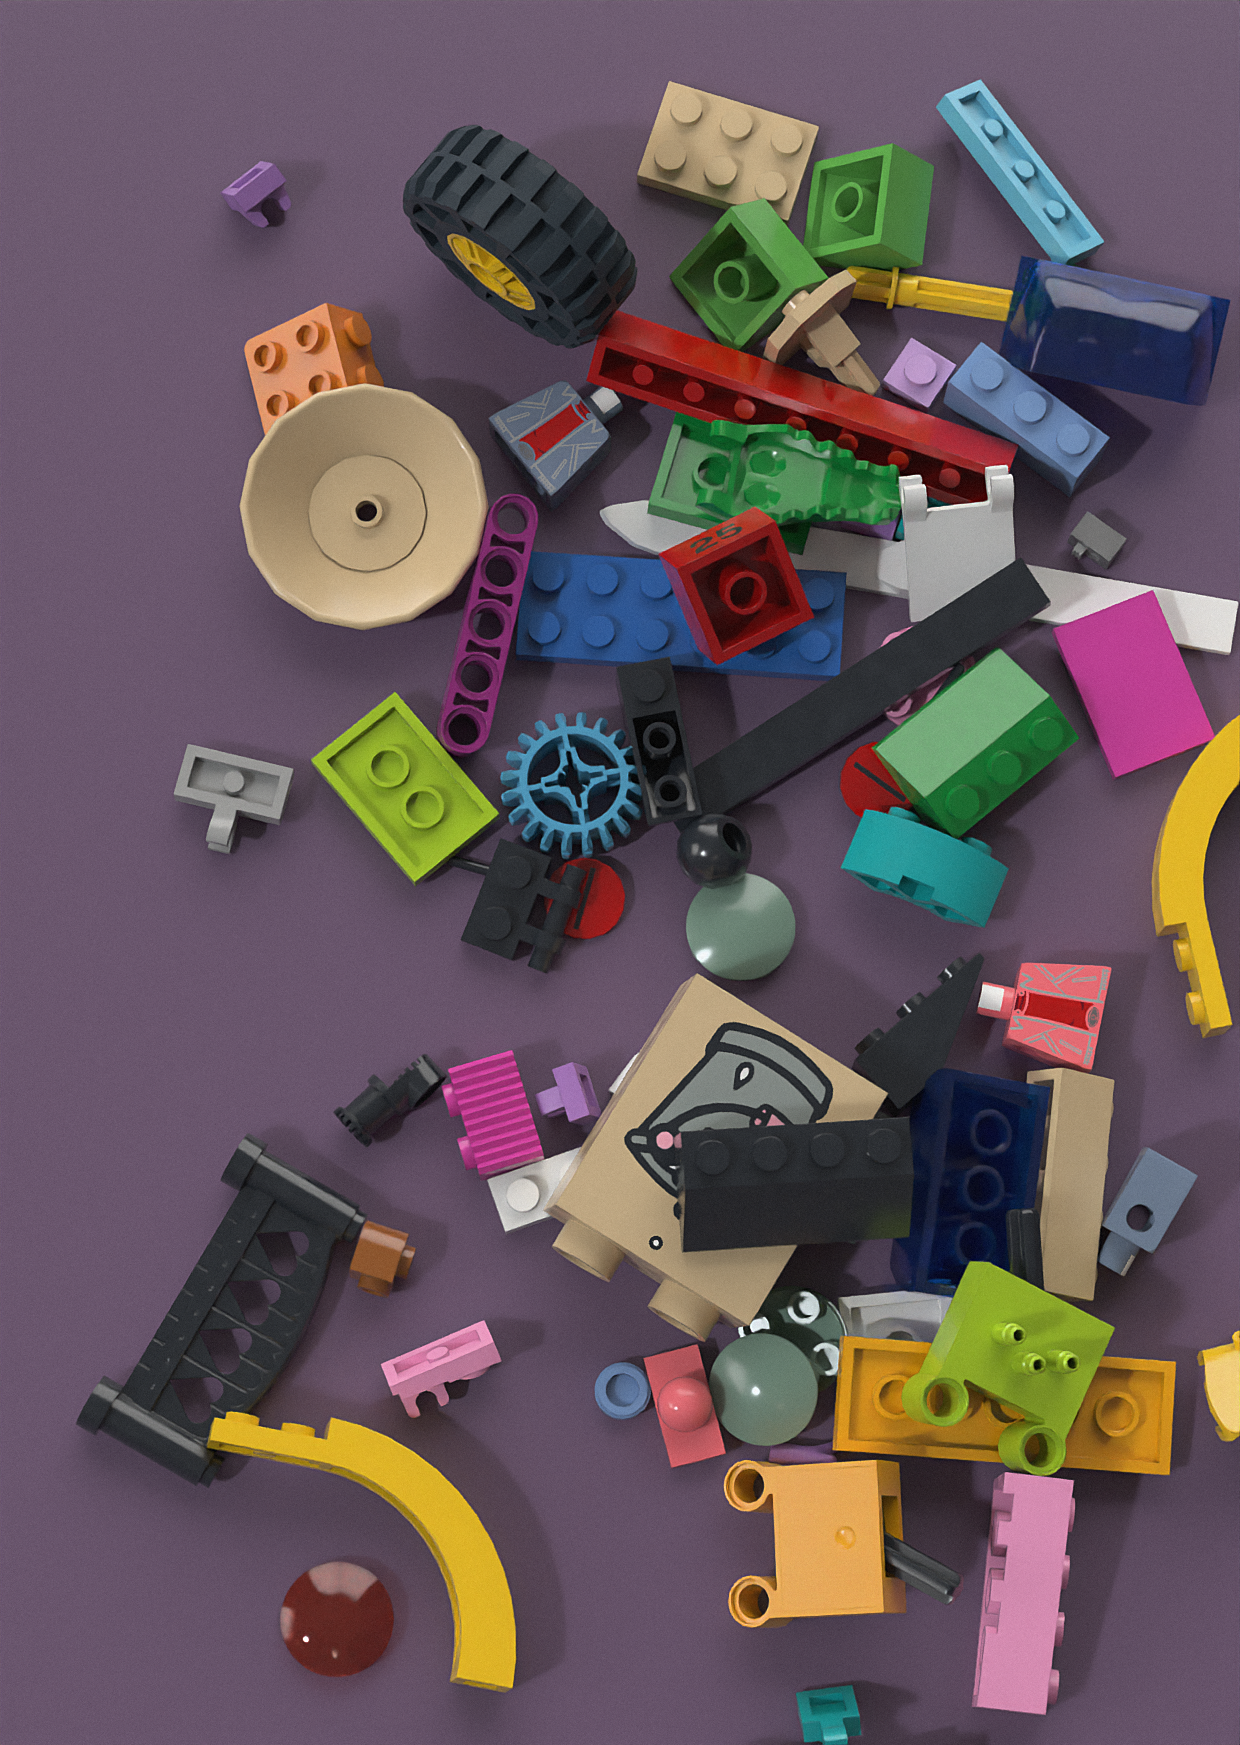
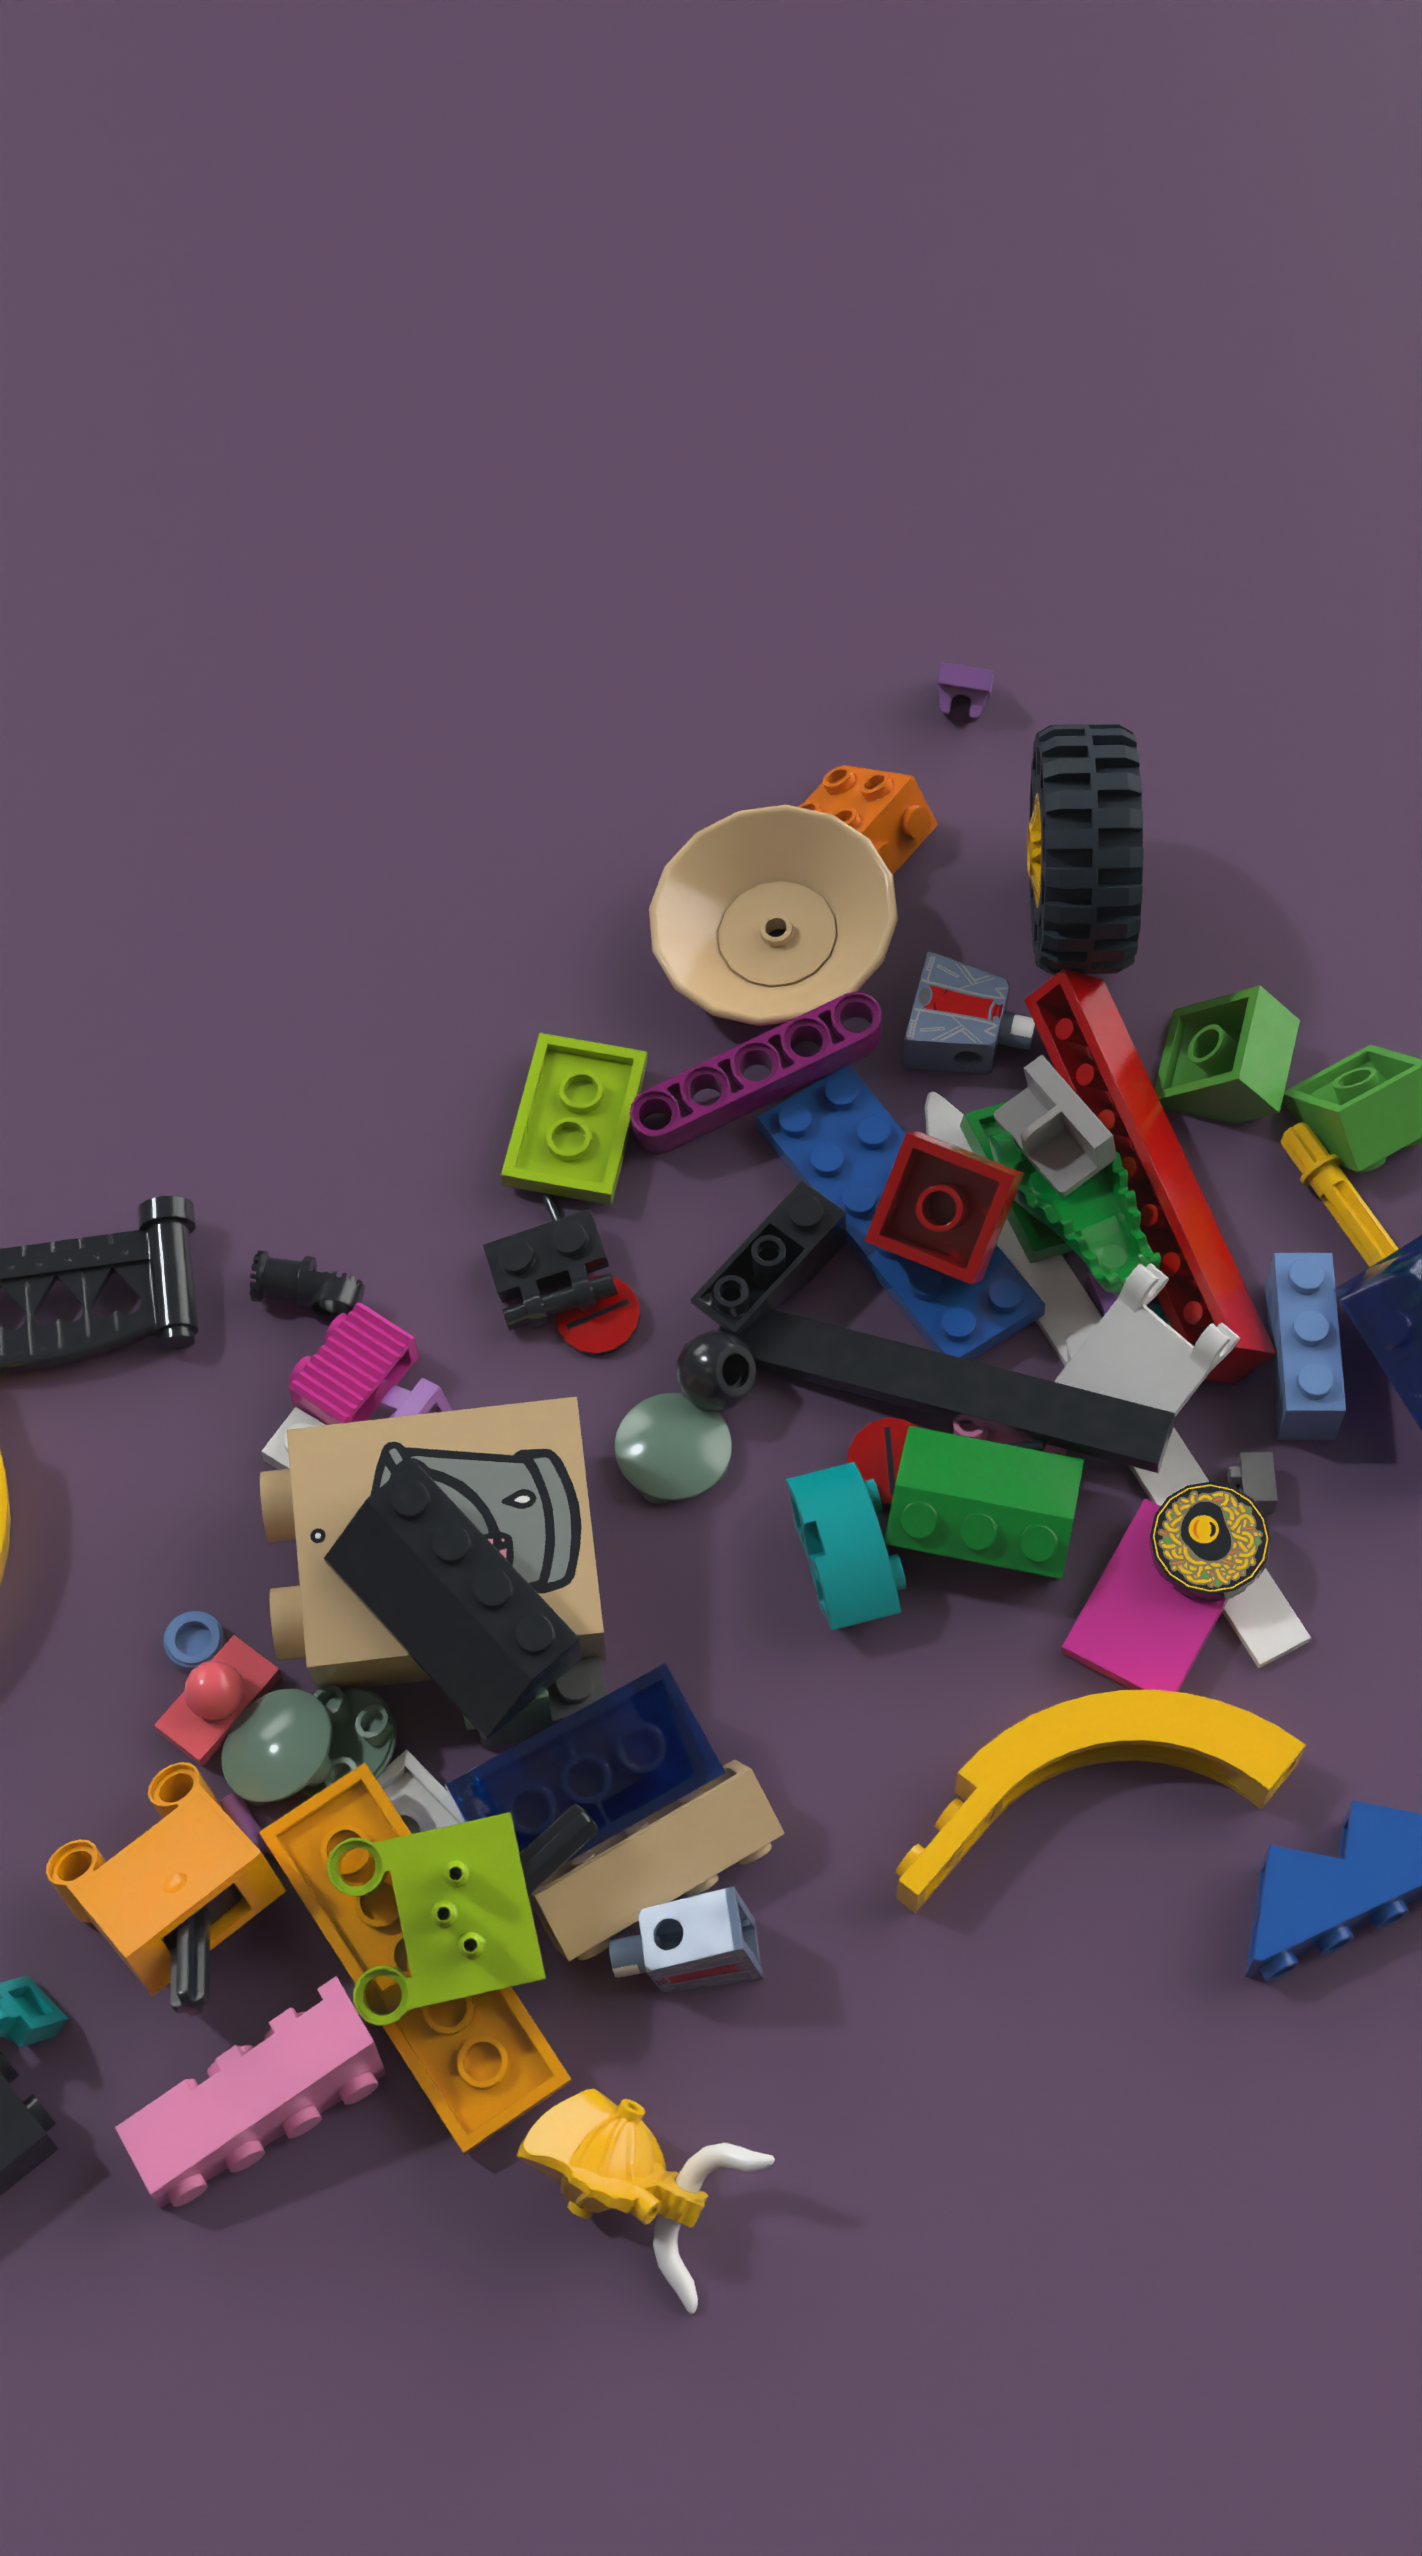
camera: 55 degrees right, 15 degrees down
light grey plate [173,744,294,854] -> none
dark orange plate [349,1220,417,1298] -> none
bright pink plate [381,1320,502,1418] -> none
dark azure gear [501,712,647,859] -> none
tan plate [637,81,819,227] -> none
tan piece [762,270,880,396] -> none
black slope [852,953,985,1118] -> none
lavender plate [882,337,956,414] -> none
coral torso [976,963,1112,1074] -> none
none -> light grey panel [994,1055,1117,1197]
none -> tile [1149,1482,1271,1602]

